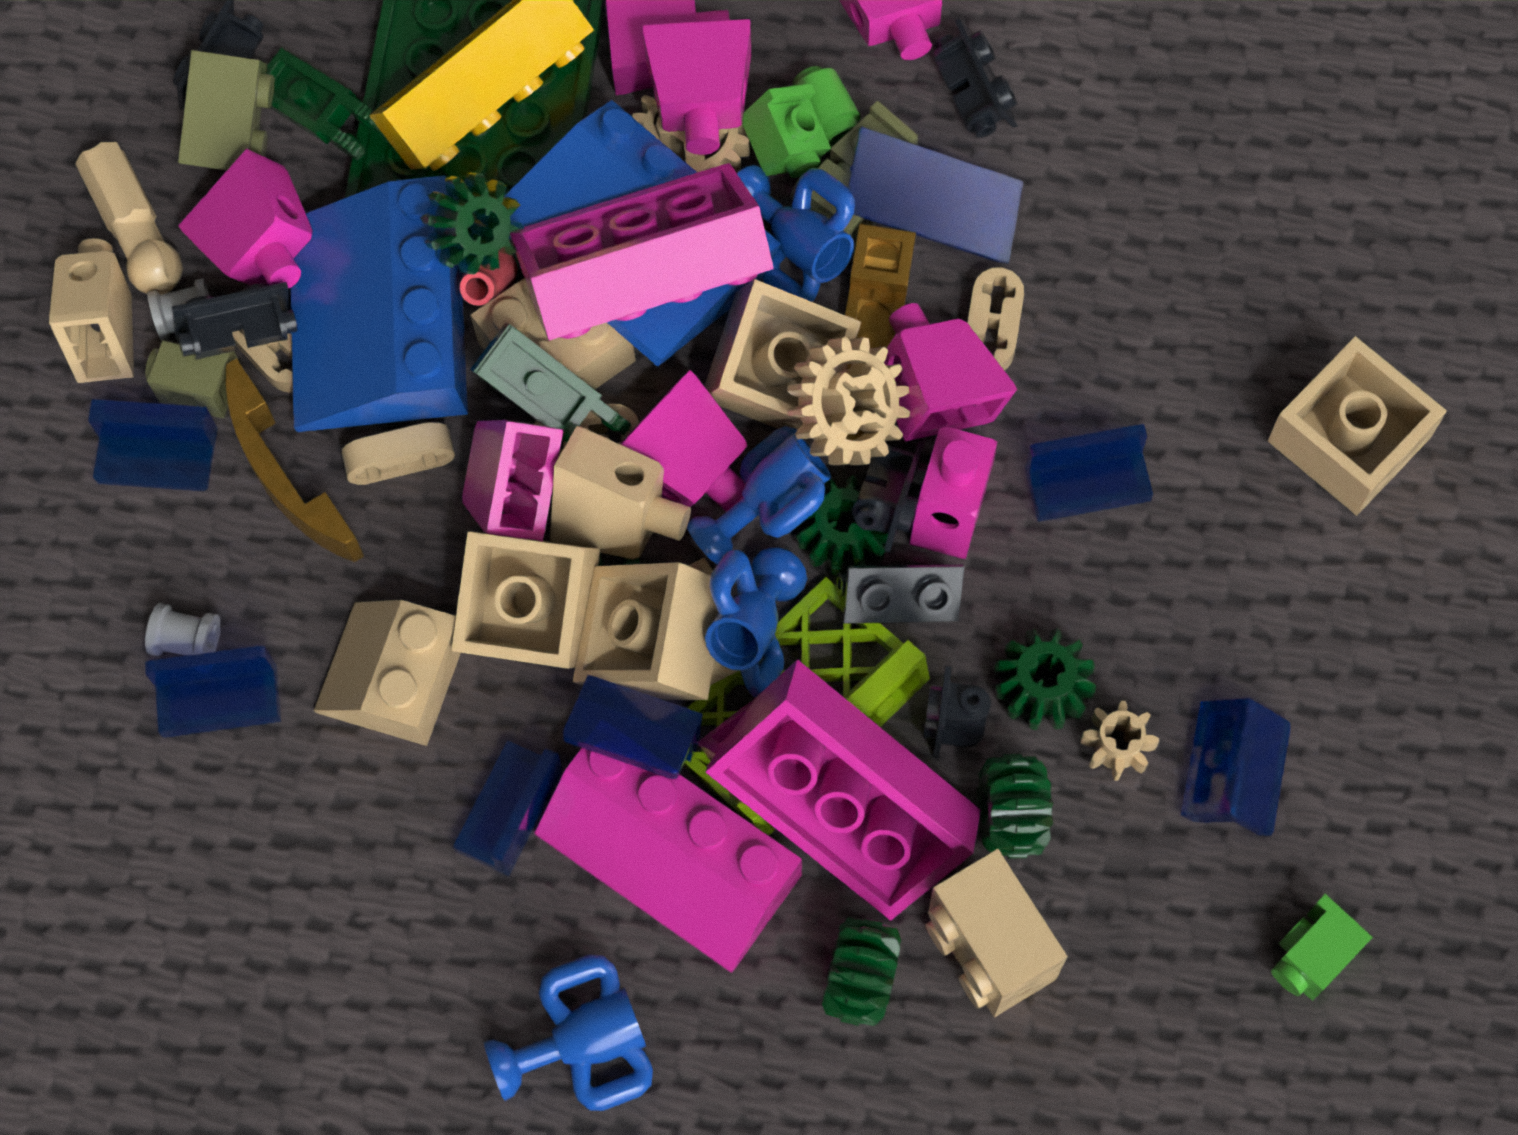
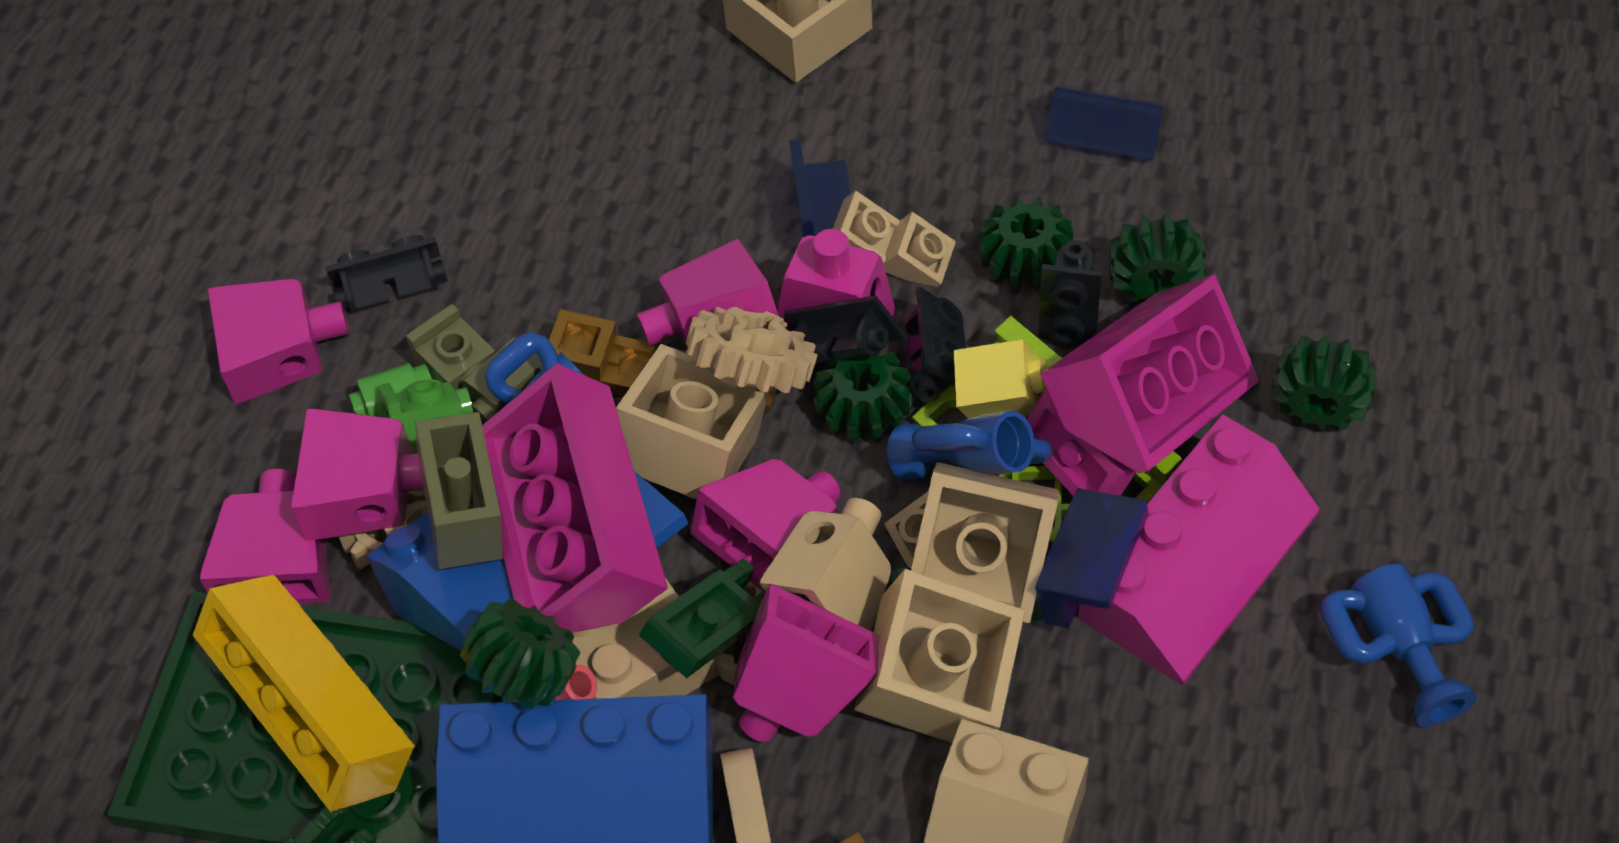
camera: 85 degrees left, 15 degrees down
clear blue panel [453,740,563,876] -> none
blue piece [687,426,831,564] -> none
clear blue piece [848,127,1023,264] -> none
tan brick [925,849,1068,1018] -> none
tan beam [968,268,1024,371] -> none
tan gear [1081,701,1159,781] -> none
bright green brick [1271,894,1373,1001] -> none
none -> olive brick [415,412,503,569]
none -> tan slope [833,191,956,287]
none -> light yellow brick [954,339,1048,418]

